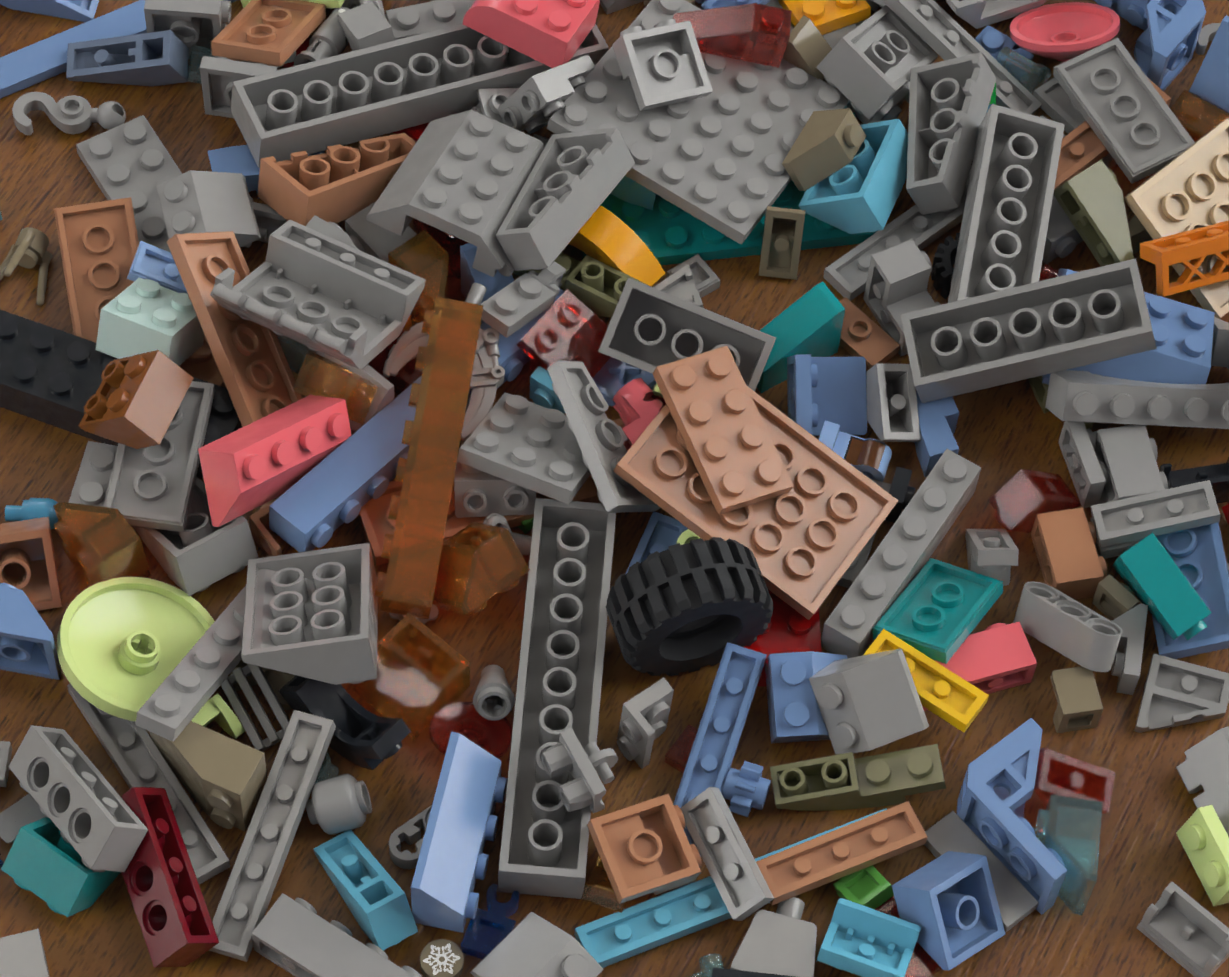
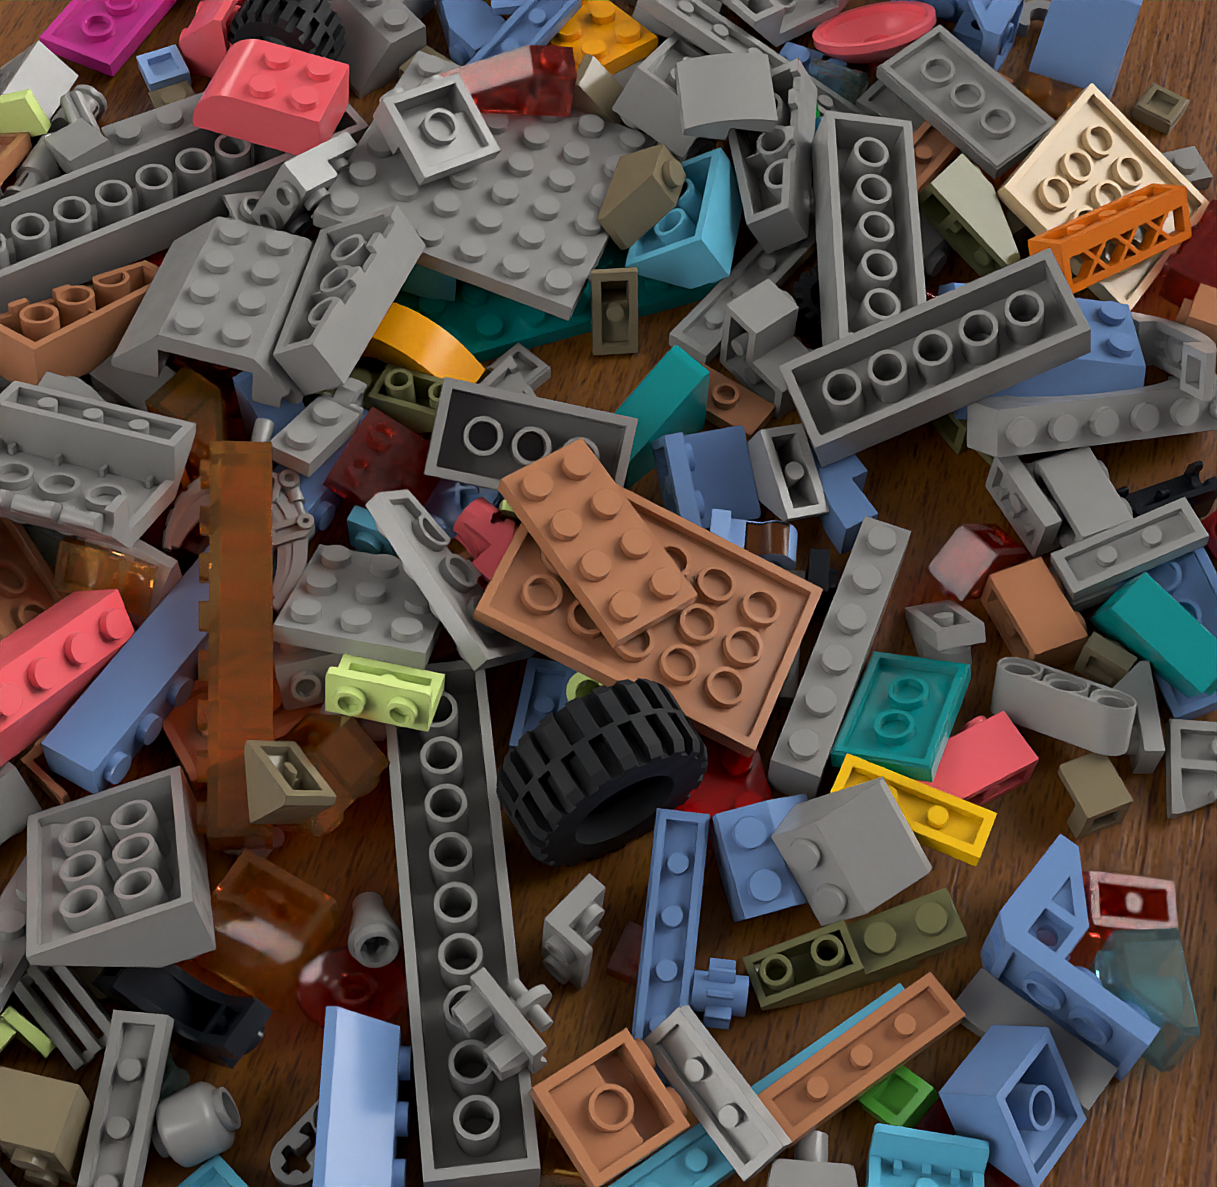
camera: 10 degrees left, 0 degrees up
none -> dark tan slope [244,740,337,824]
none -> yellowish green bracket [325,654,445,732]
none -> light grey slope [674,53,778,140]

